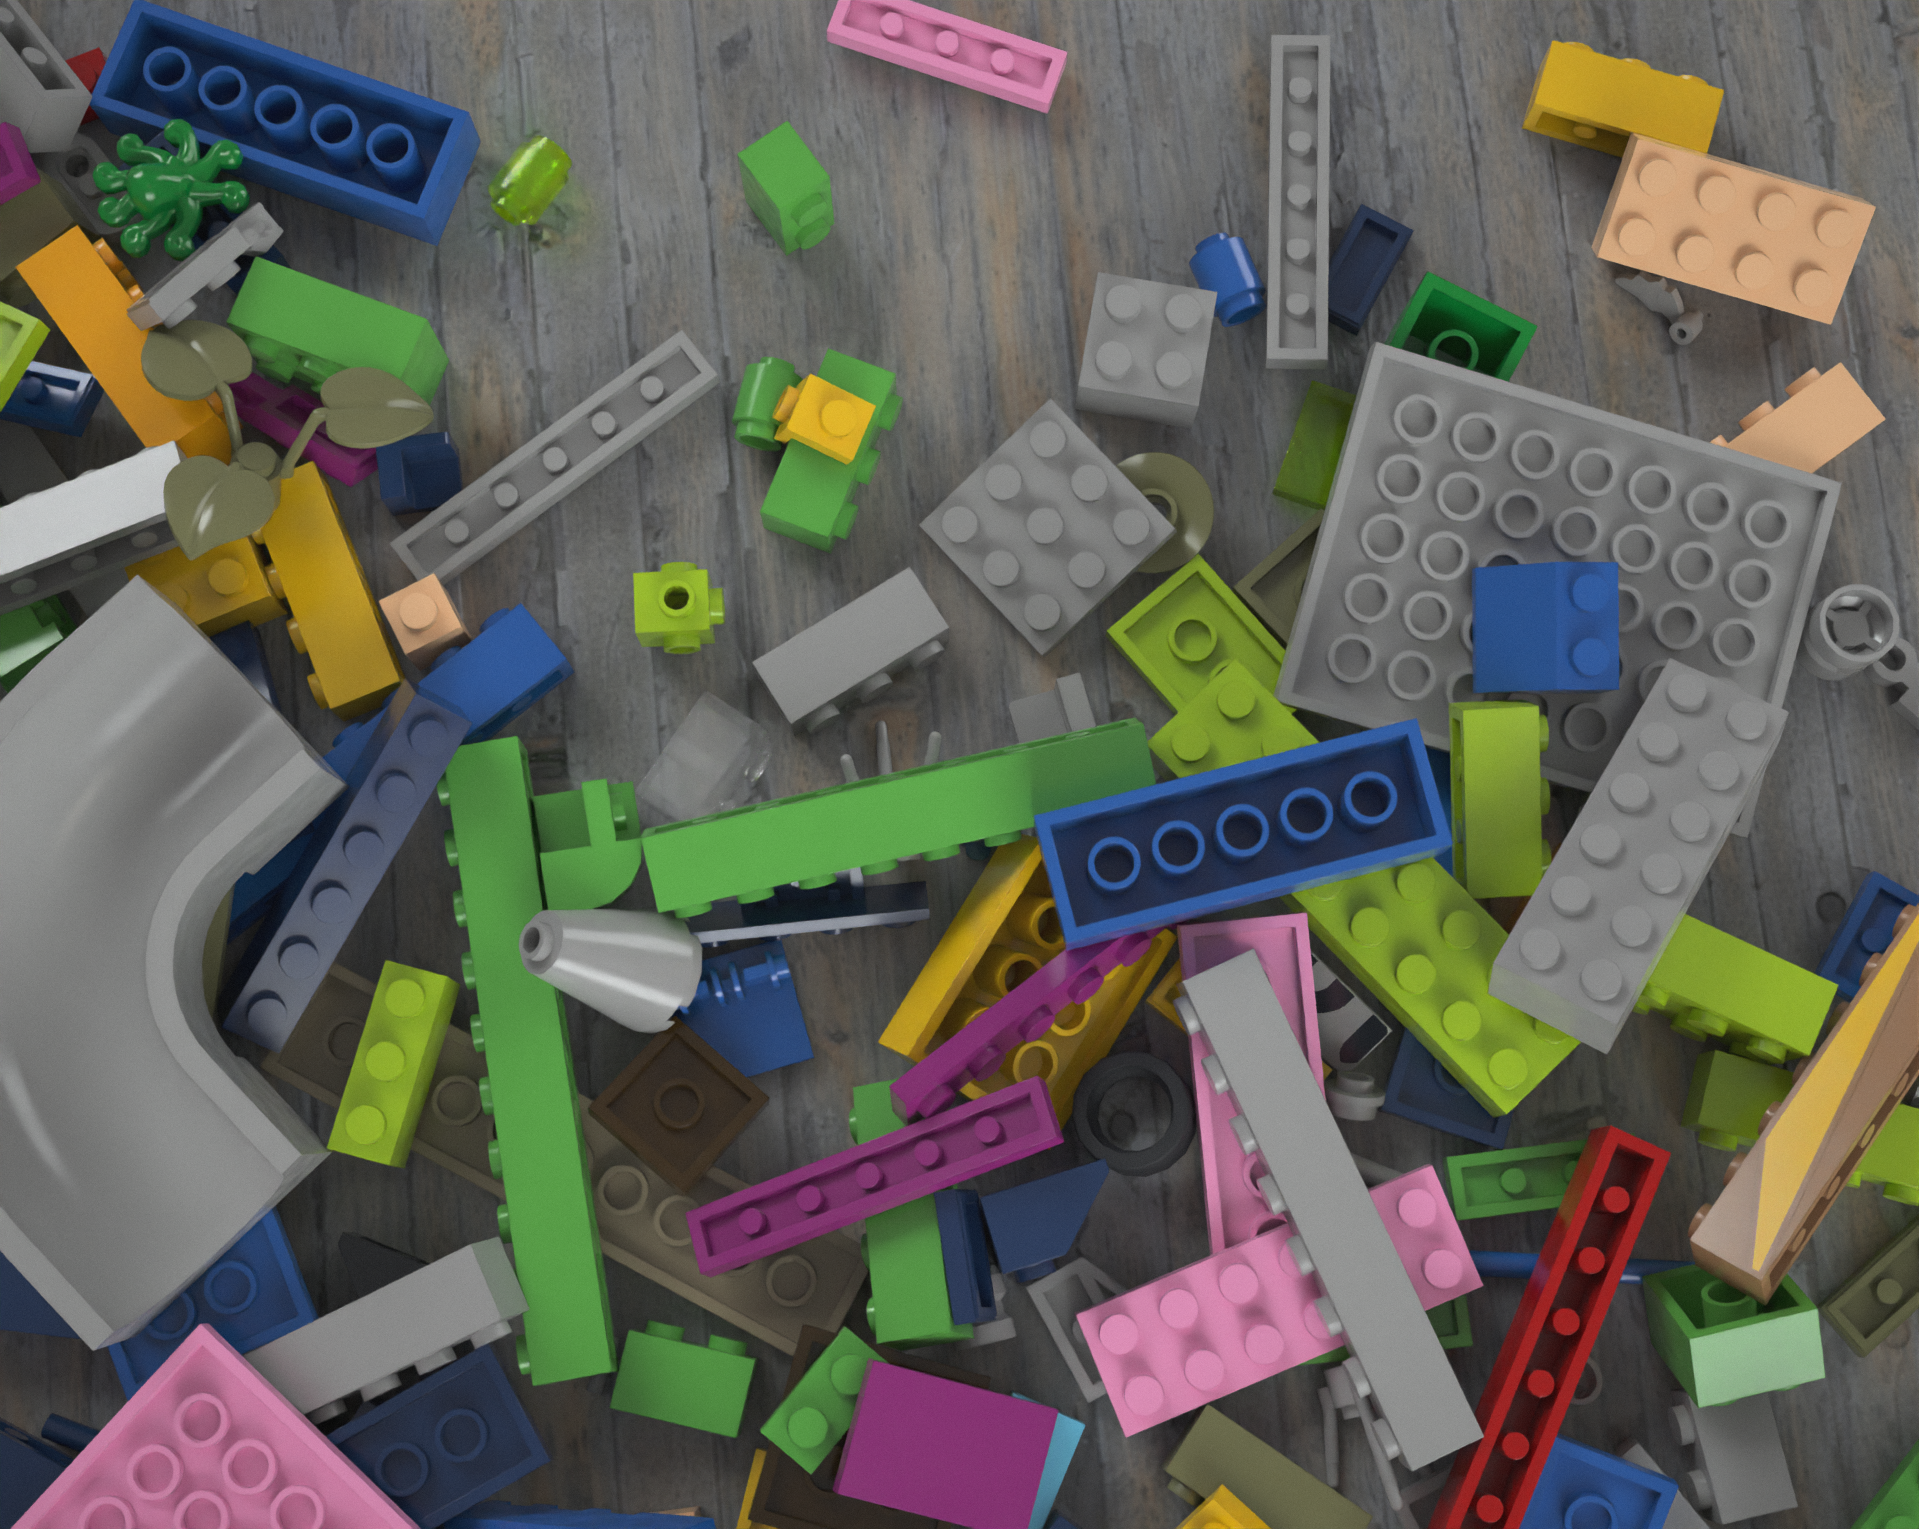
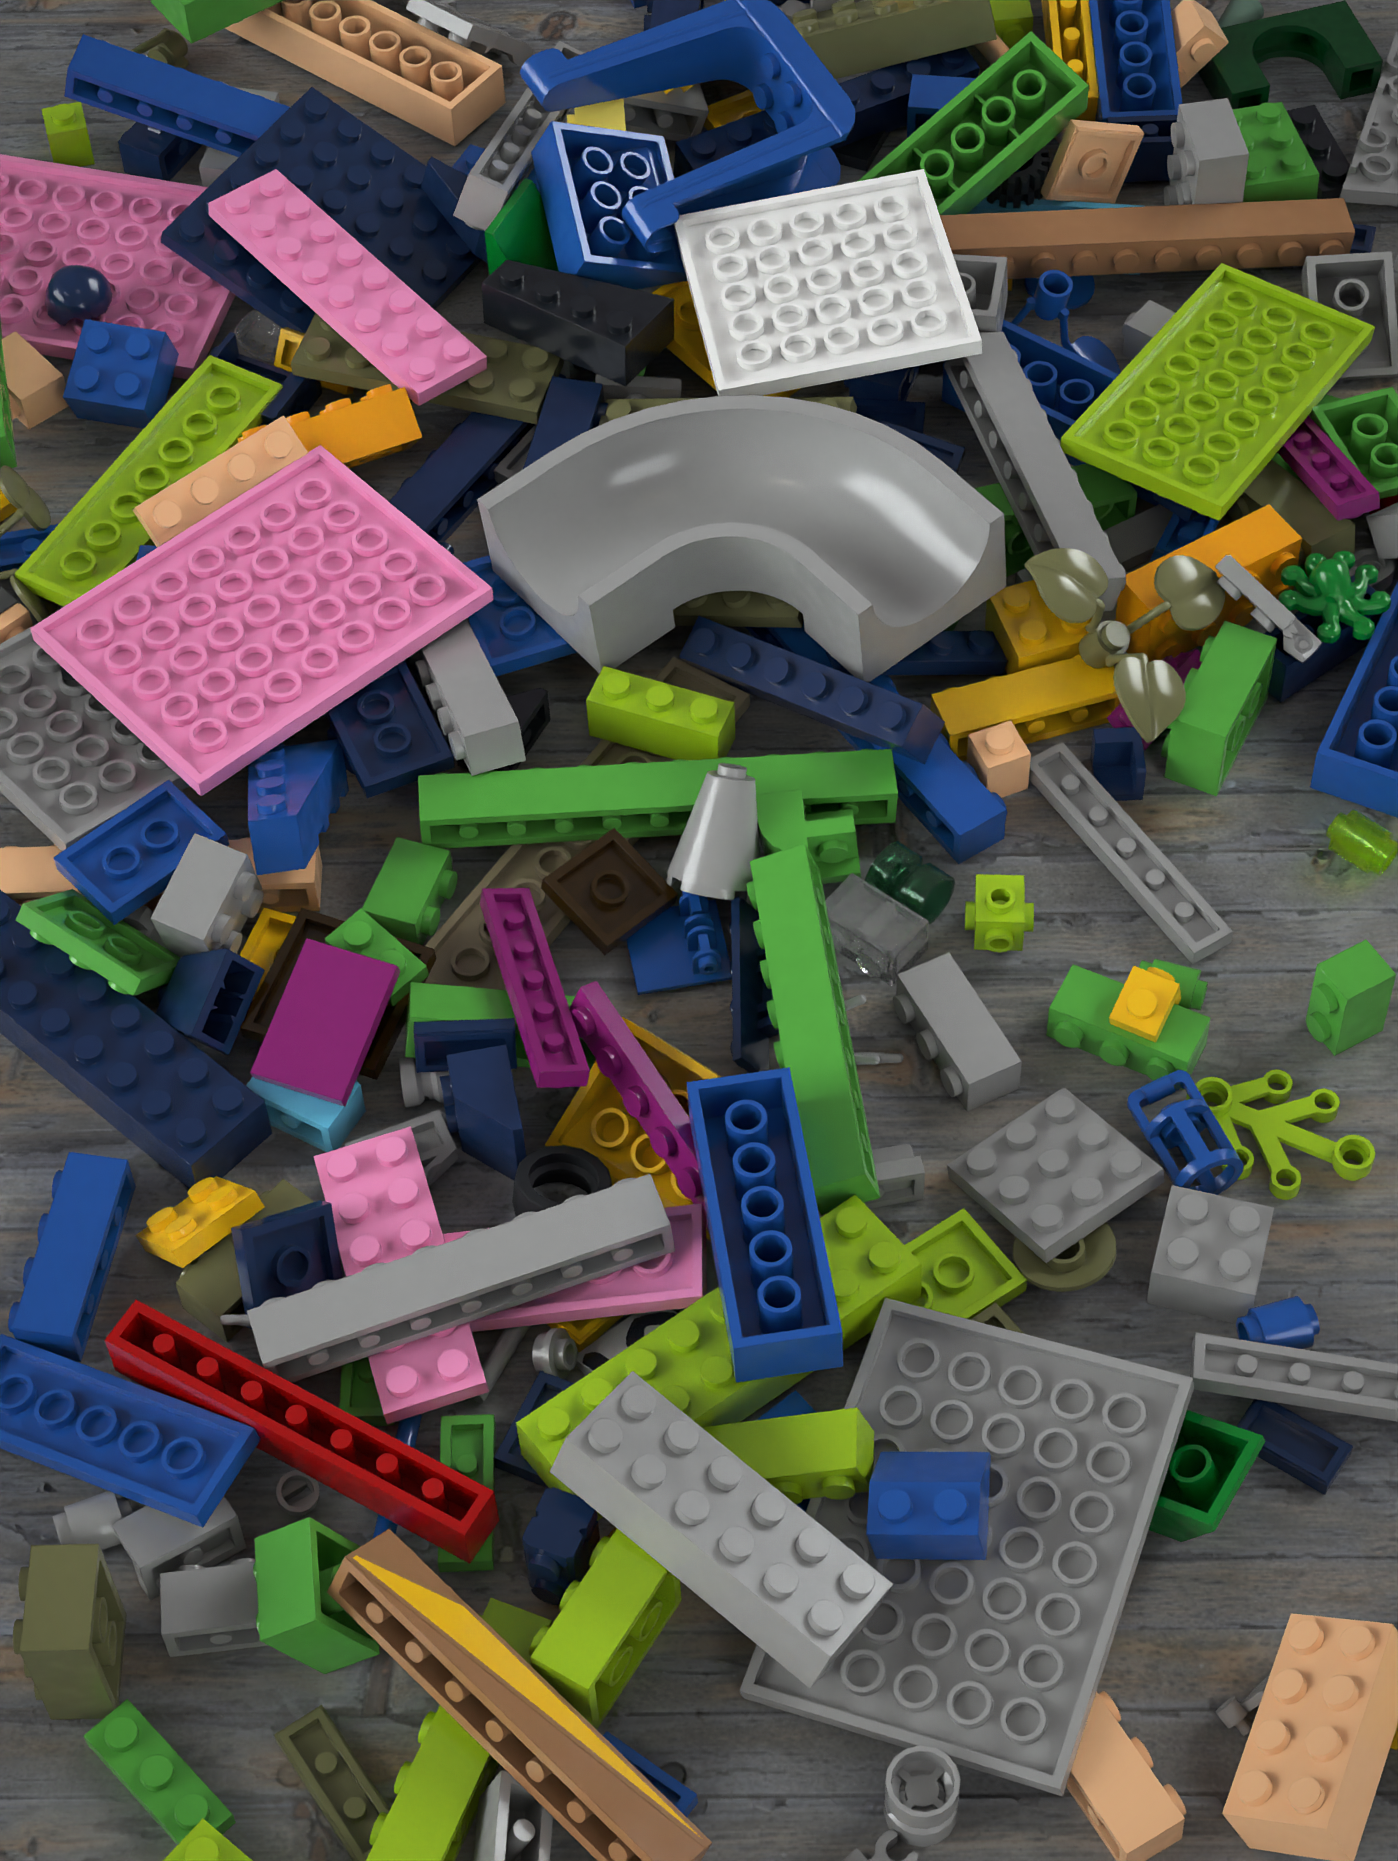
camera: 100 degrees right, 25 degrees down
none -> dark blue plate [231,1200,343,1329]
none -> dark blue brick [522,1487,600,1605]
none -> clear green wheel [863,841,955,929]
none -> blue piece [1127,1070,1244,1195]
none -> lime plant [1186,1069,1375,1200]

